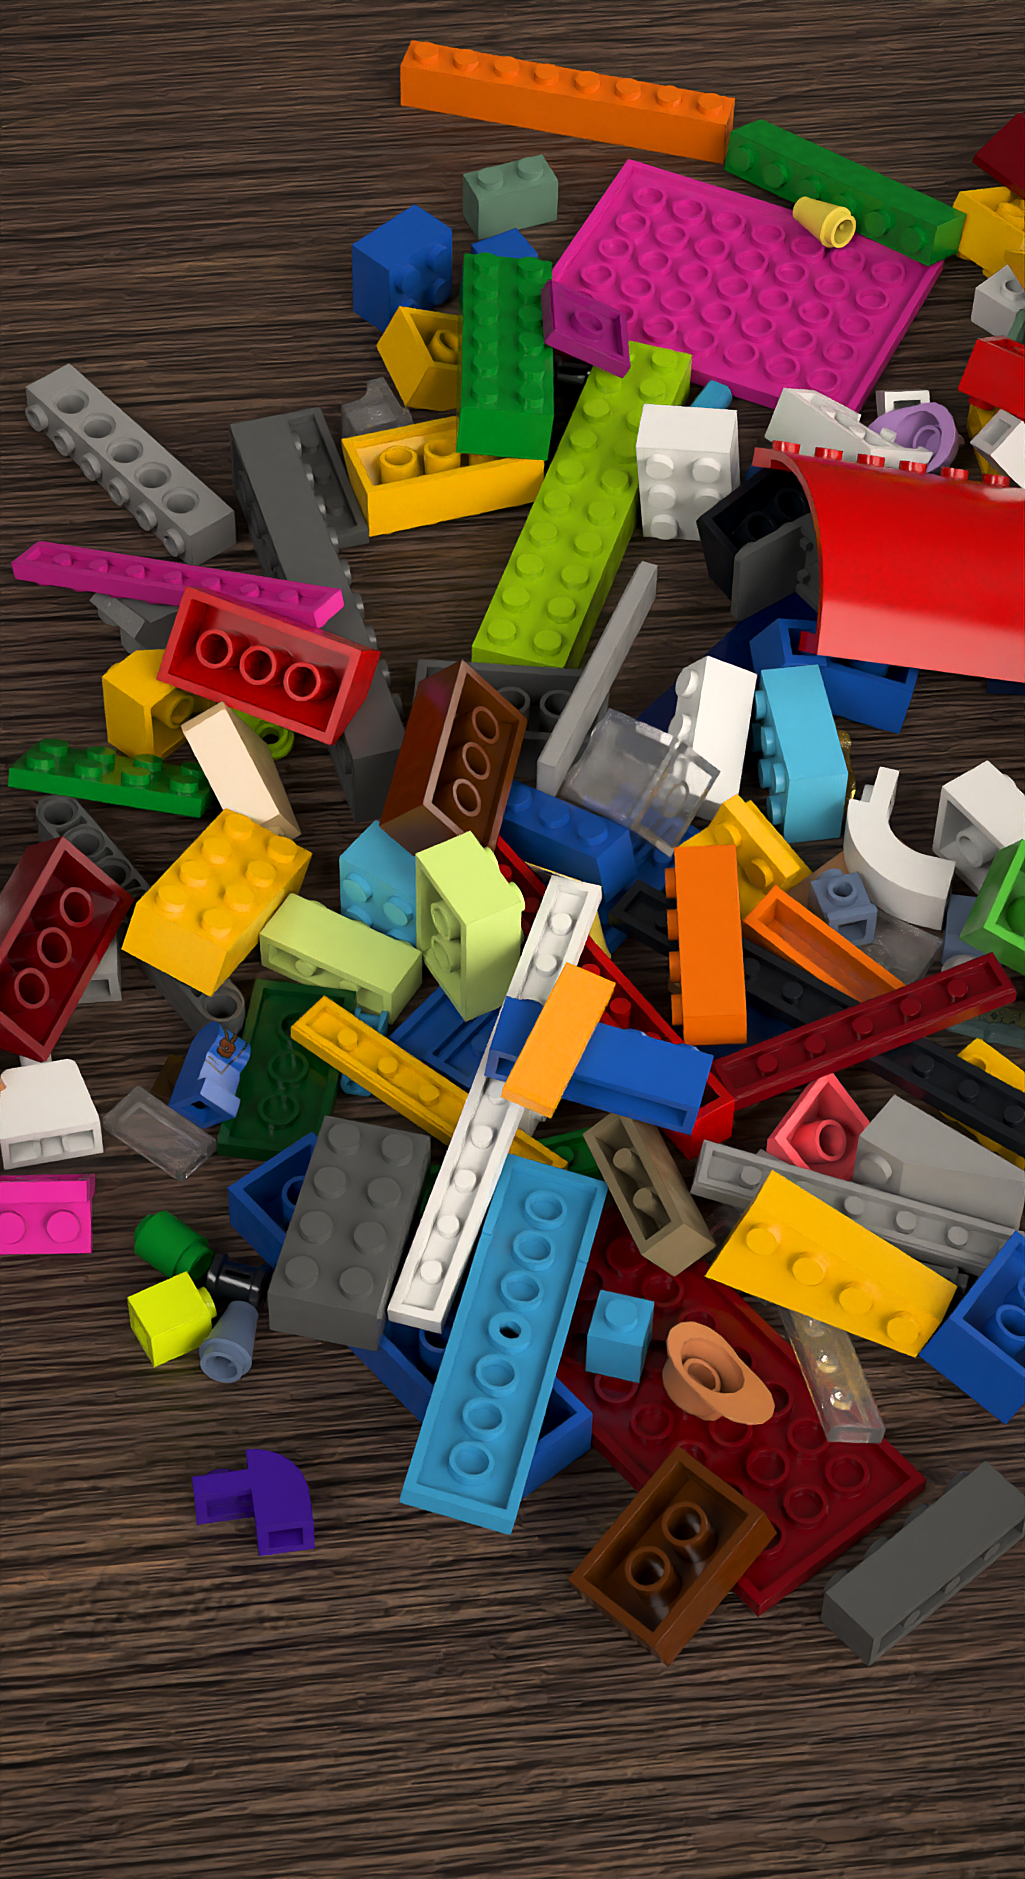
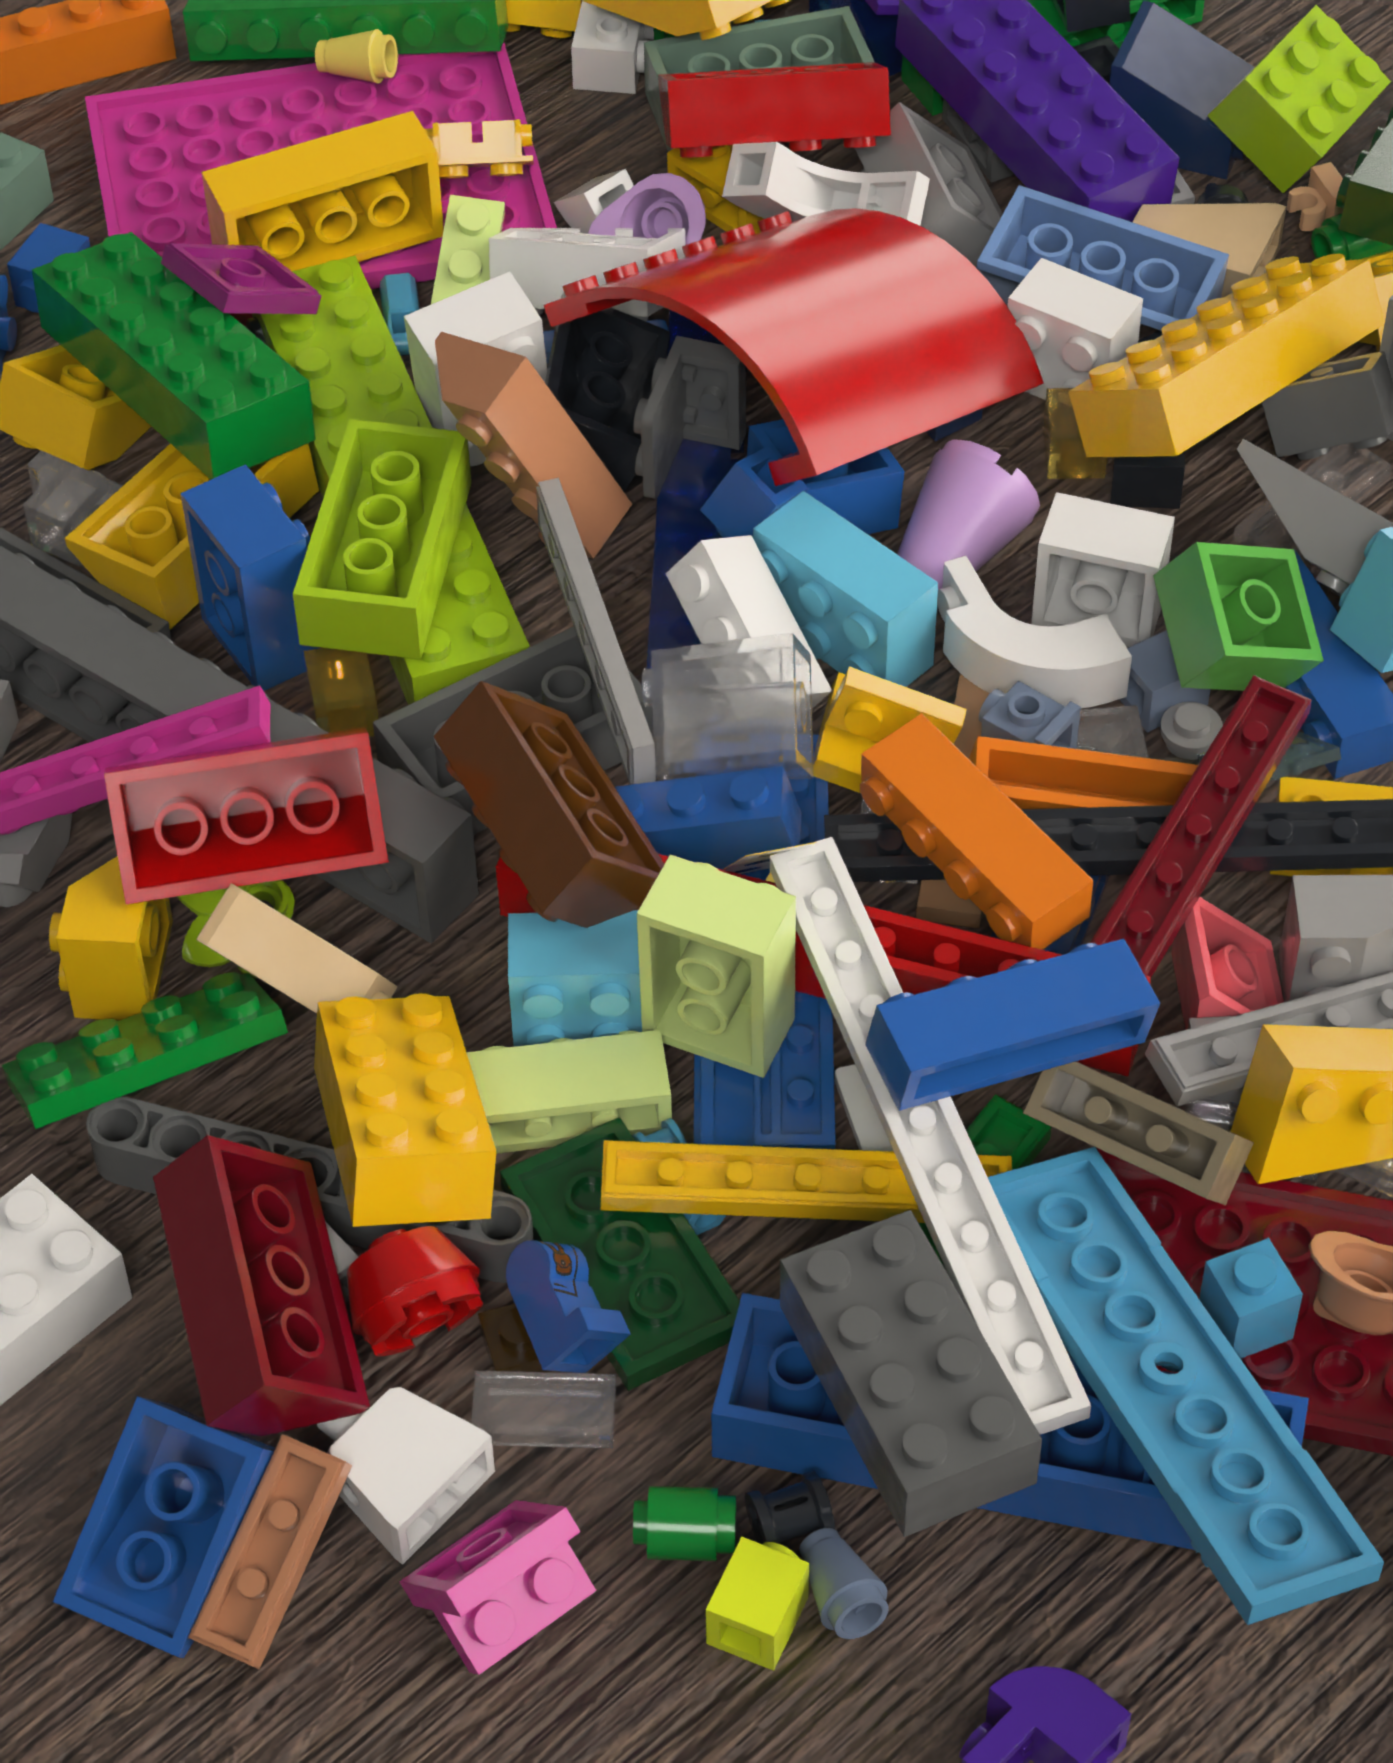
camera: 35 degrees left, 0 degrees up
light orange tile [501,962,616,1119] -> none
none -> blue brick [180,464,322,691]
none -> yellow brick [201,111,444,271]
none -> lime brick [293,419,471,659]
none -> clear yellow brick [304,648,378,737]
none -> red cone [347,1226,483,1356]
none -> yellow hinge [424,119,534,179]
none -> yellowish green plate [431,195,505,304]
none -> nougat slope [435,332,632,559]
none -> lavender cone [897,440,1040,589]

